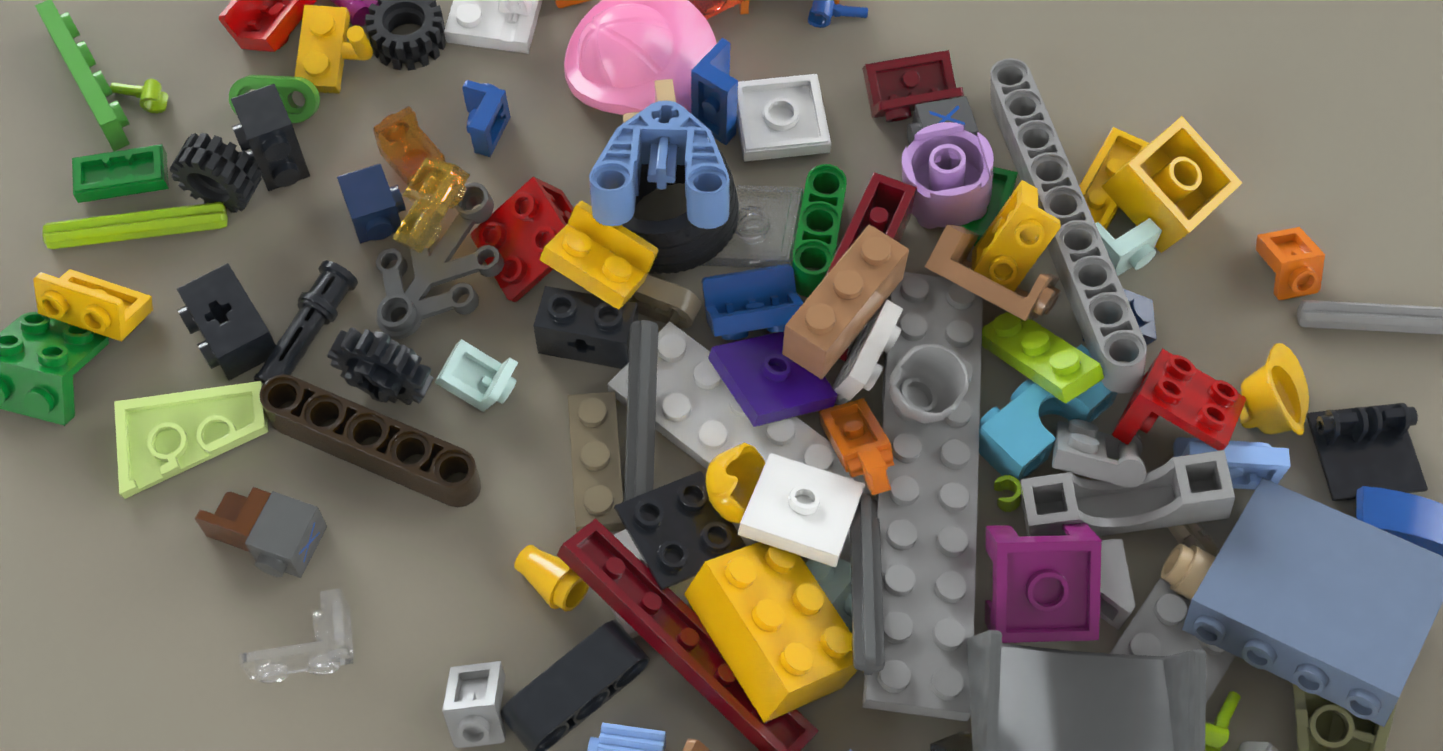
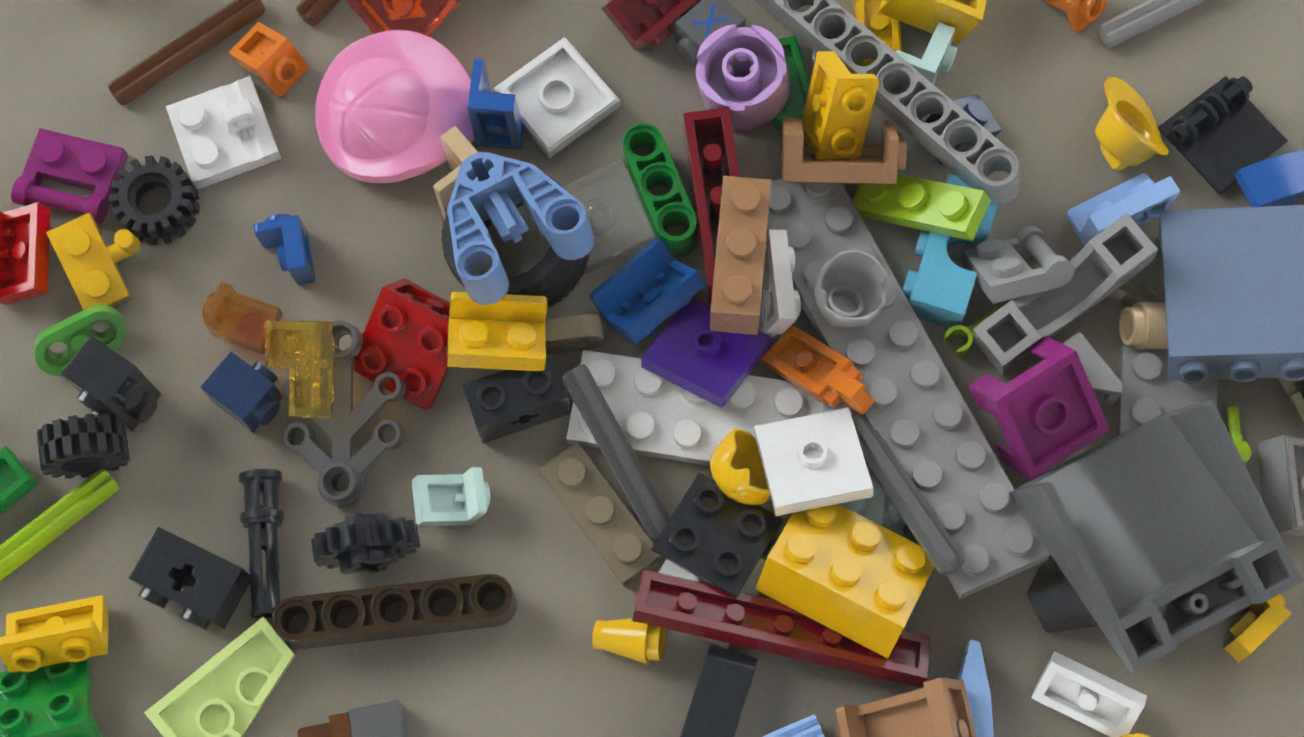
camera: 25 degrees left, 10 degrees up
red bracket [1111,348,1246,451] -> none

